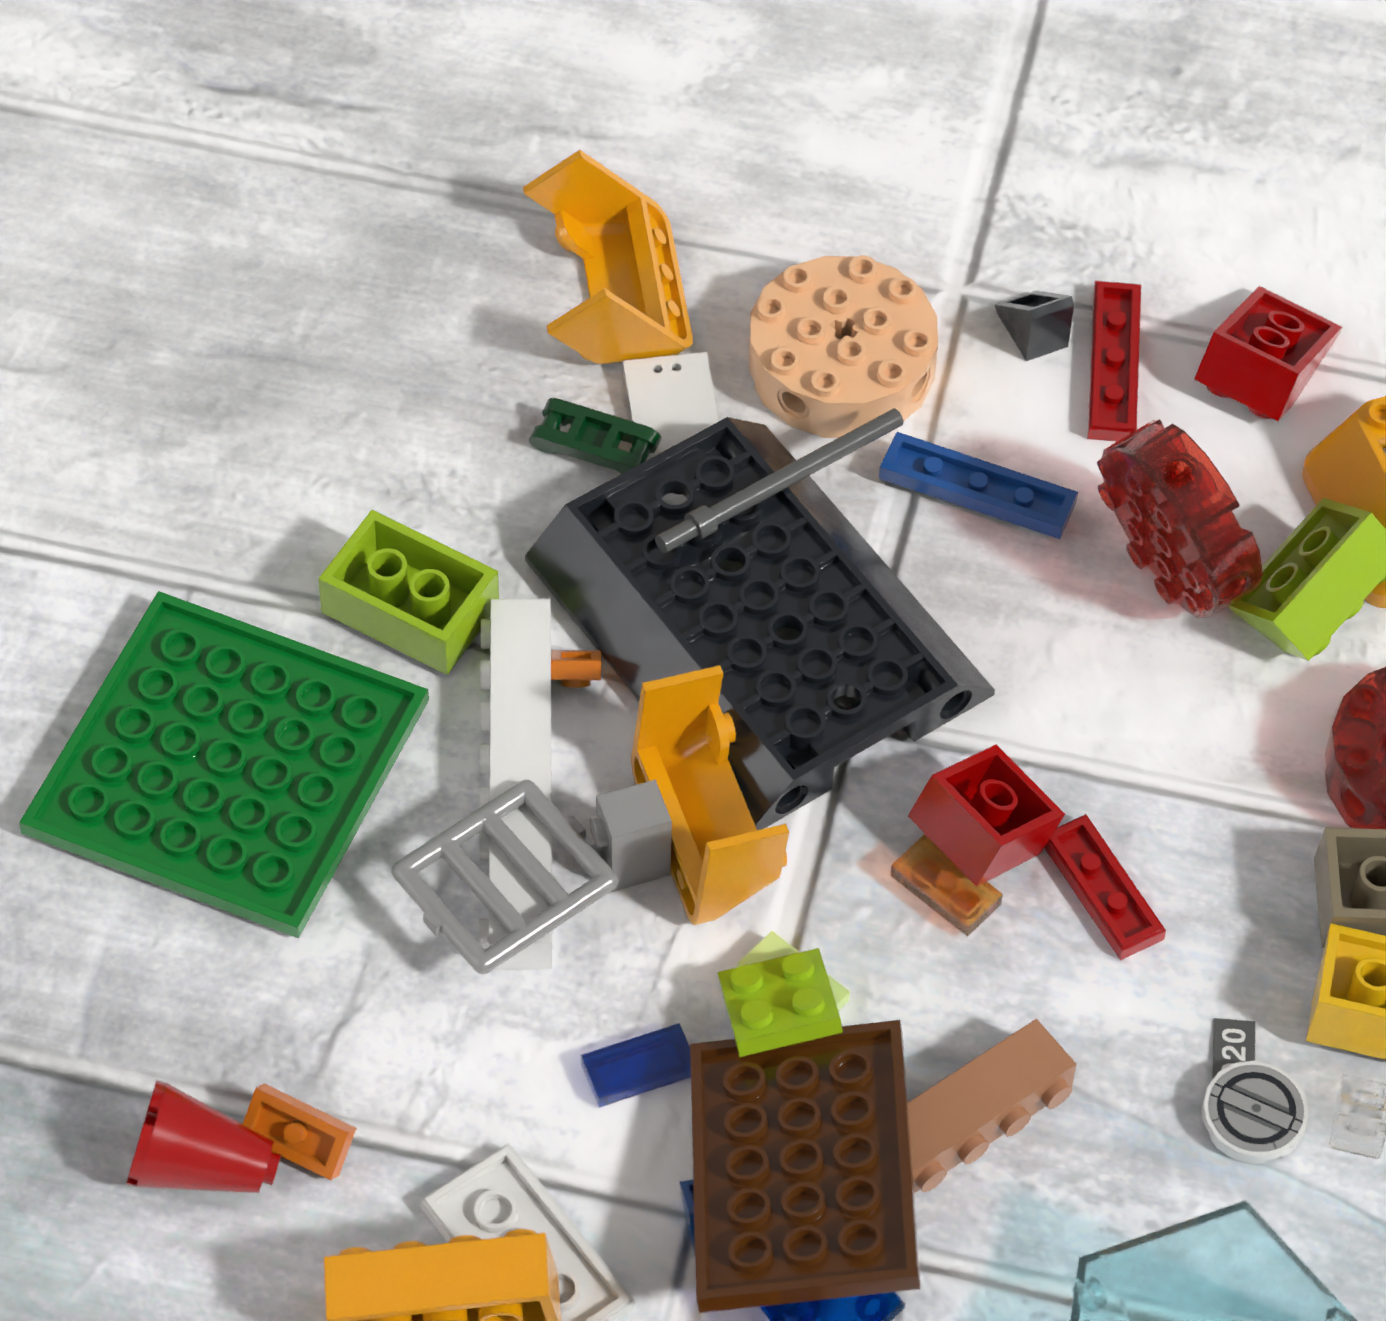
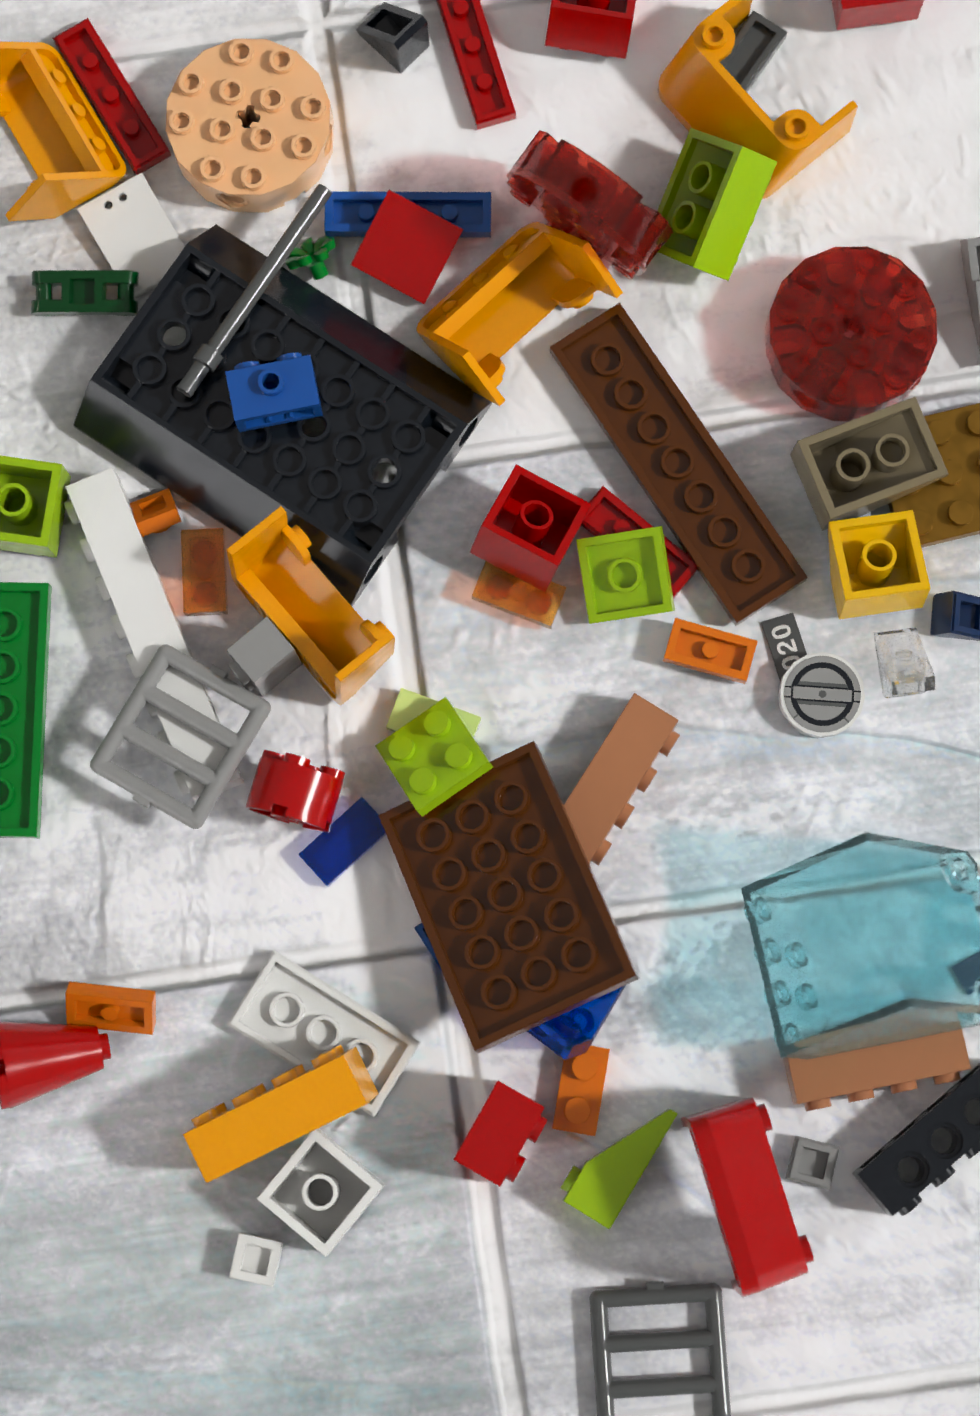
camera: 15 degrees left, 25 degrees up
none -> red tile [53,18,172,175]
none -> clear orange plate [181,528,228,616]
none -> blue brick [225,352,323,432]
none -> red brick [246,750,345,832]
none -> green plant [285,236,336,280]
none -> red tile [351,189,463,304]
none -> light orange windscreen [416,222,623,406]
none -> reddish brown plate [549,303,808,626]
none -> lime plate [576,526,675,624]
none -> orange plate [663,618,758,684]

